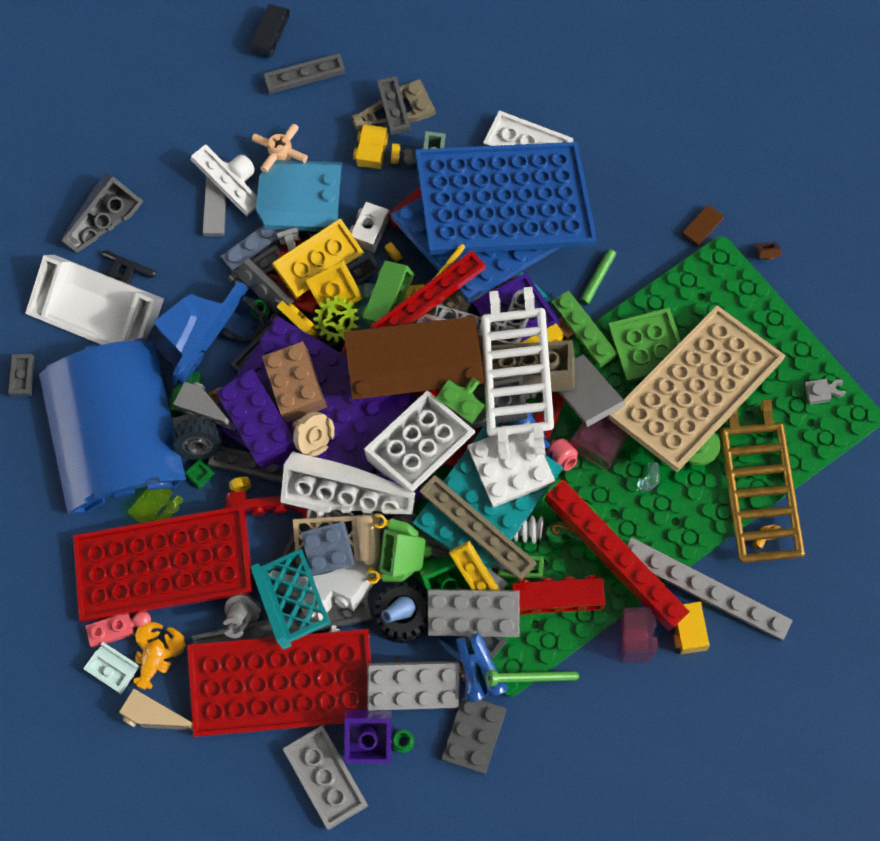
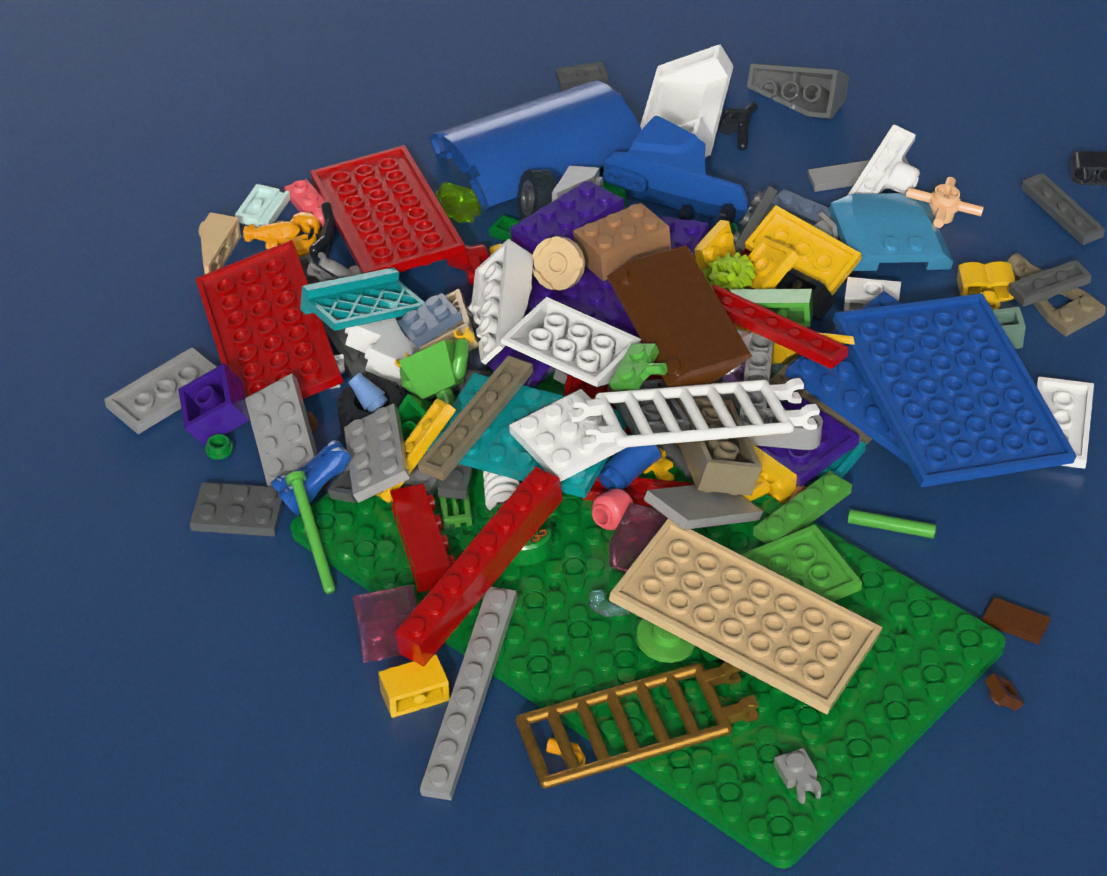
camera: 75 degrees right, 25 degrees down
none -> black piece [309,202,335,258]

